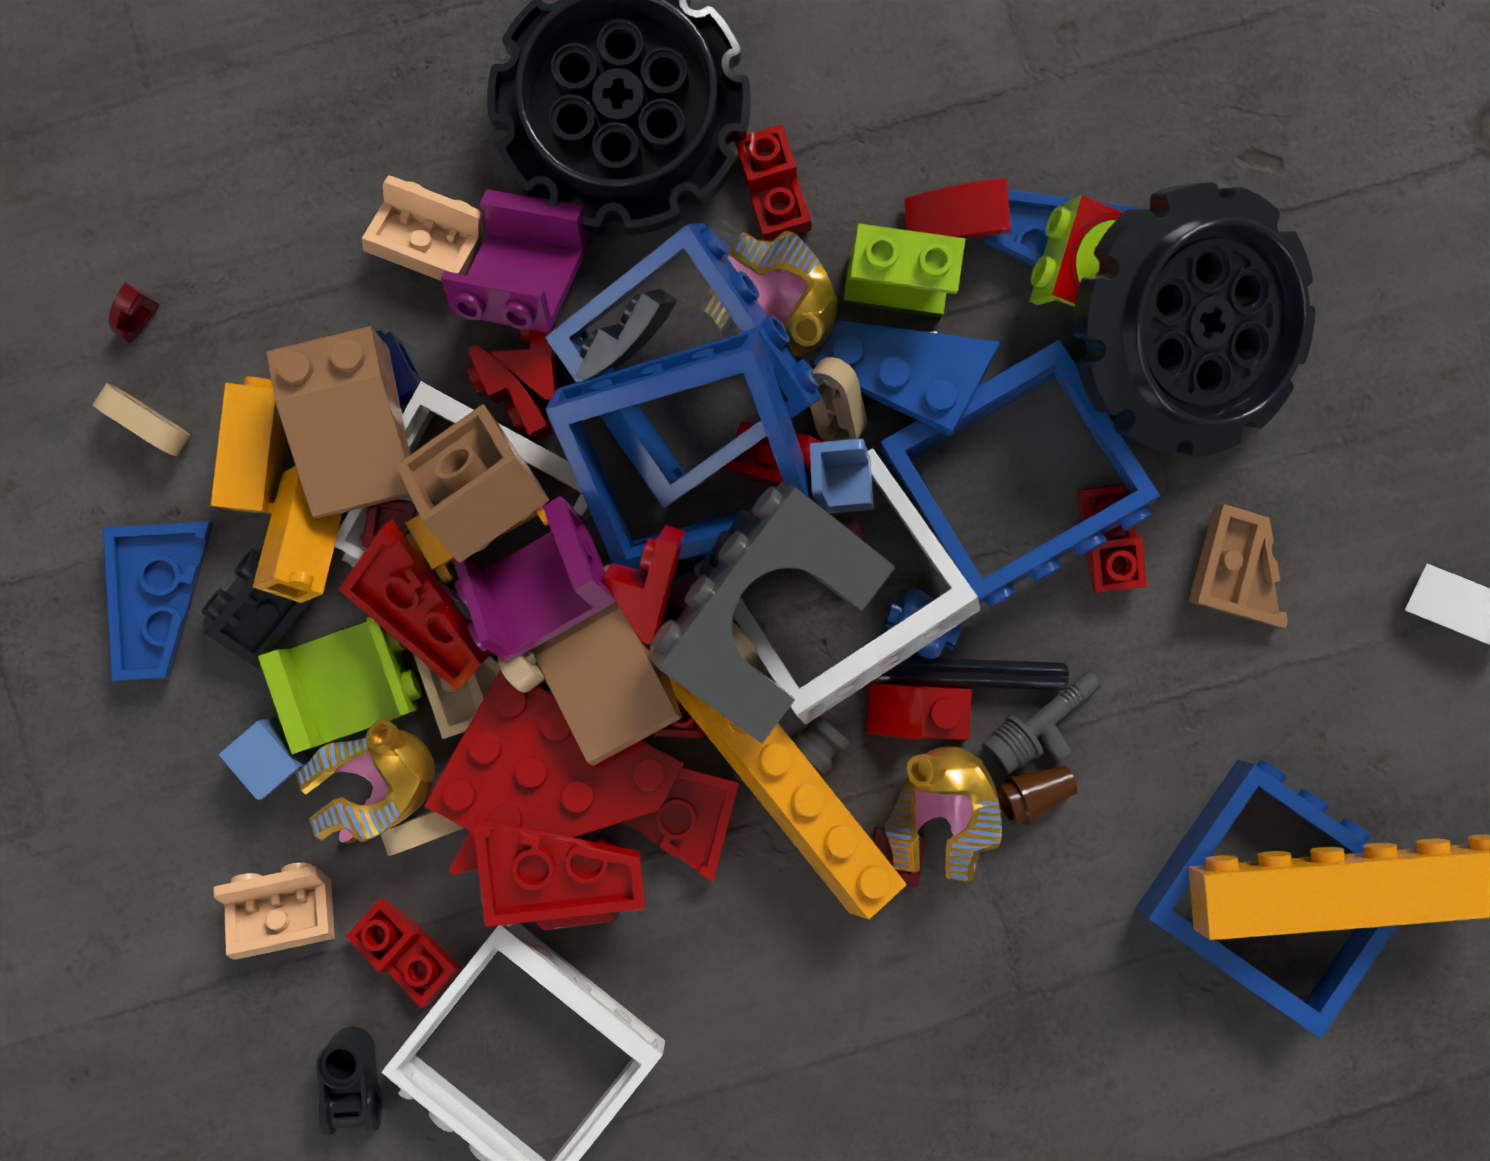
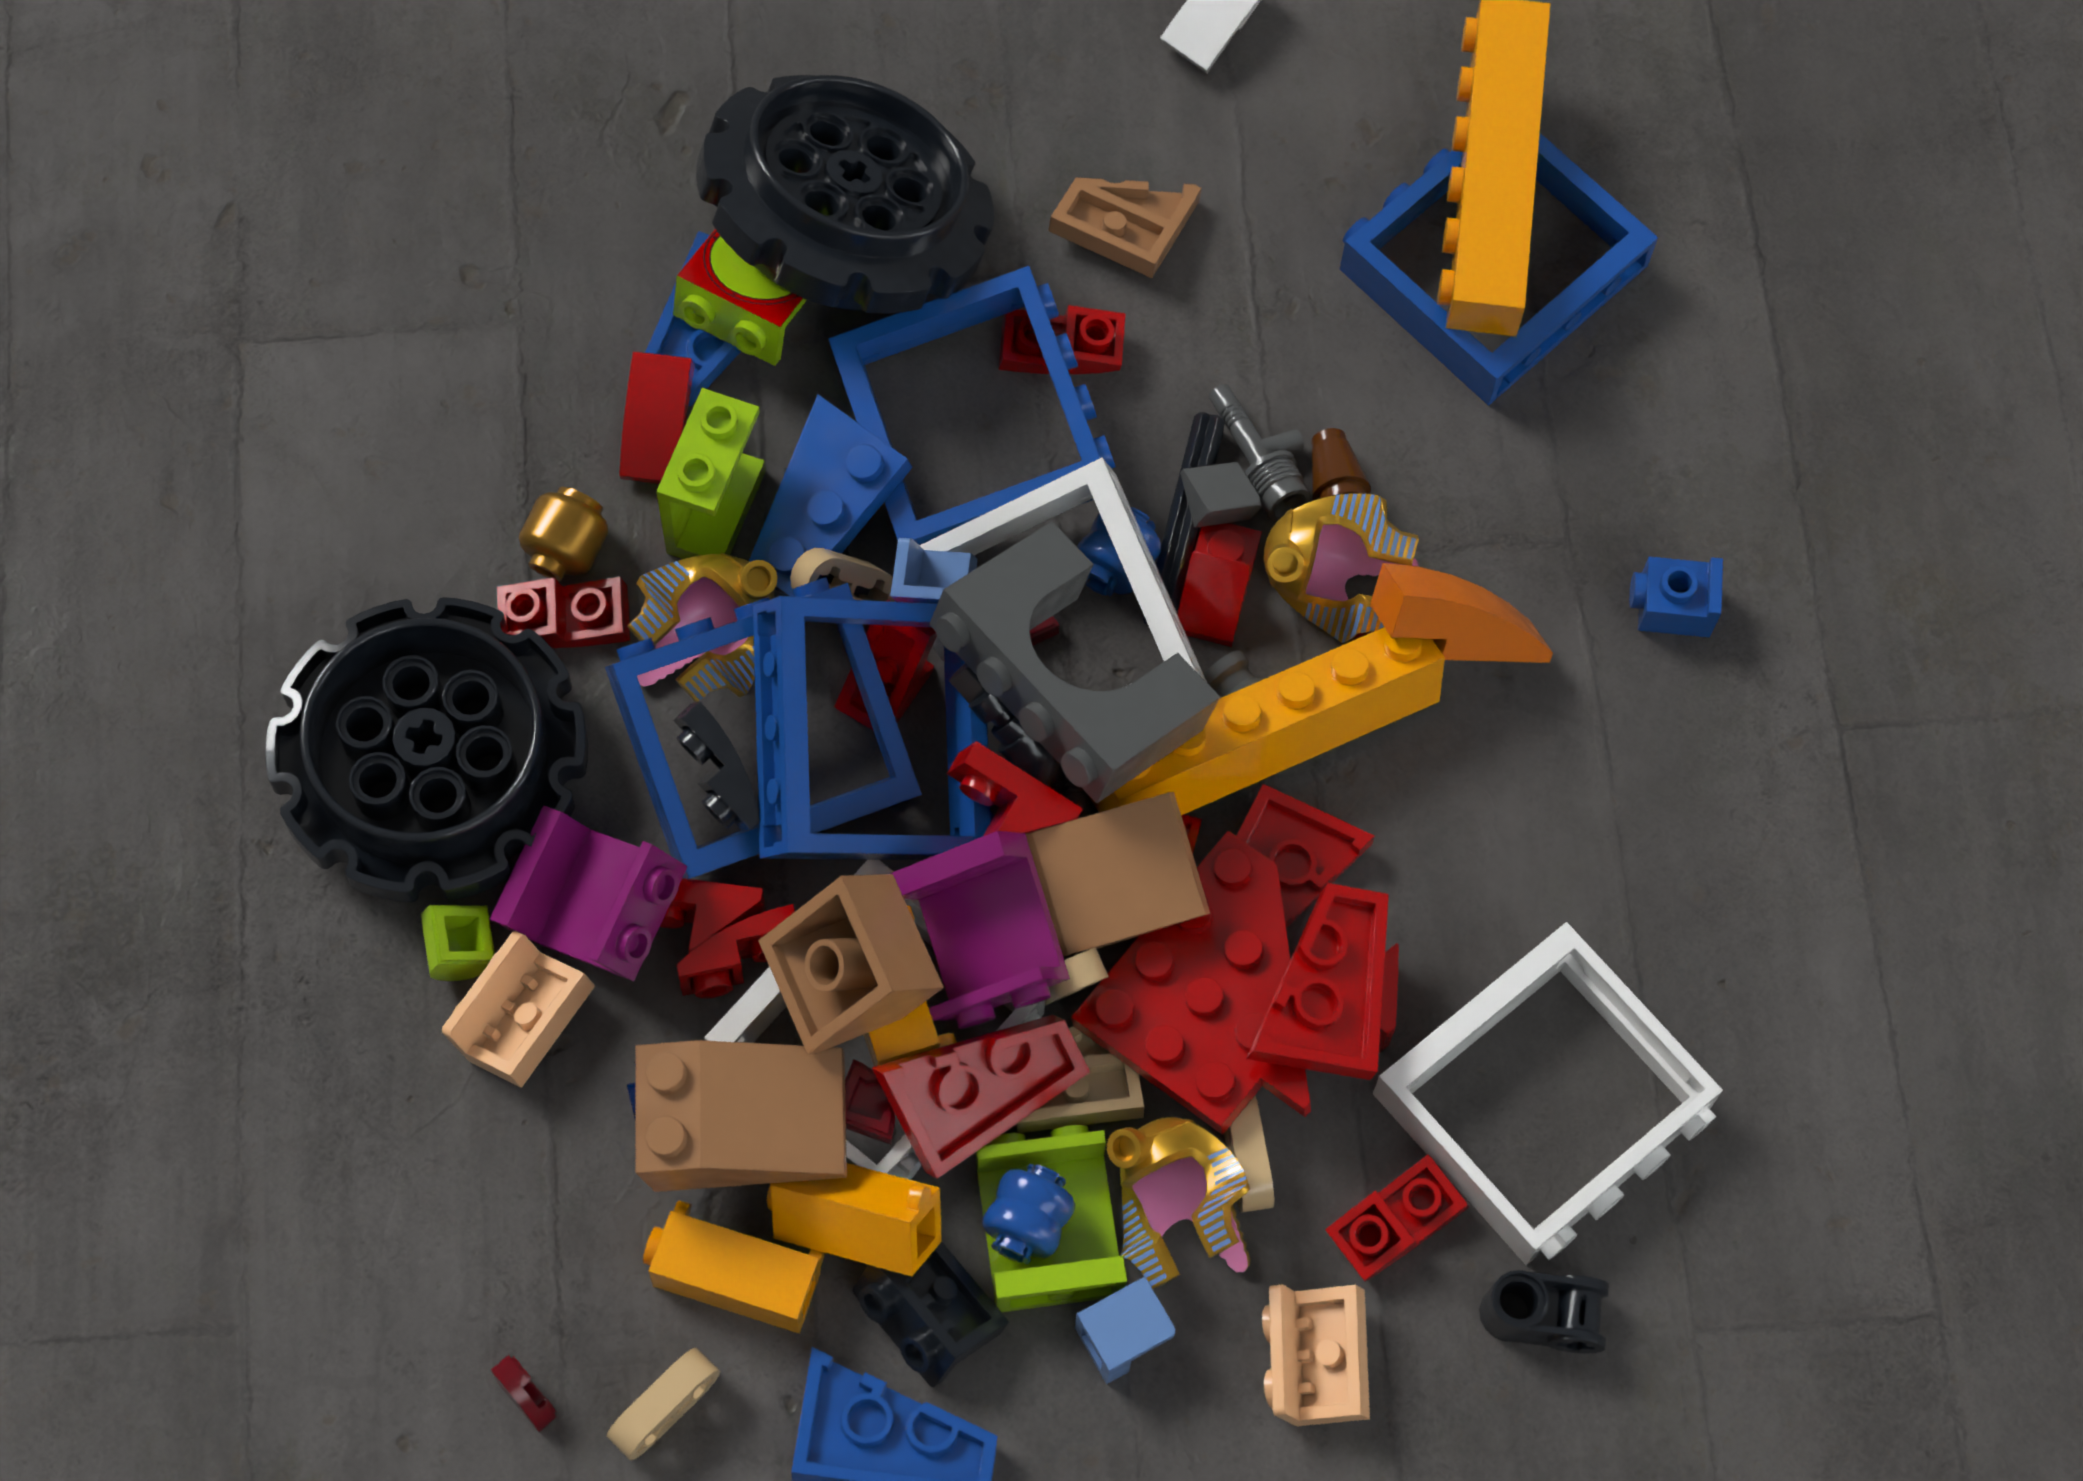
camera: 80 degrees left, 20 degrees down
none -> lime brick [421,905,495,981]
none -> pearl gold head [519,487,608,581]
none -> blue piece [982,1164,1075,1264]
none -> dark grey slope [1180,462,1262,528]
none -> orange slope [1370,563,1553,663]
none -> blue brick [1629,556,1723,638]

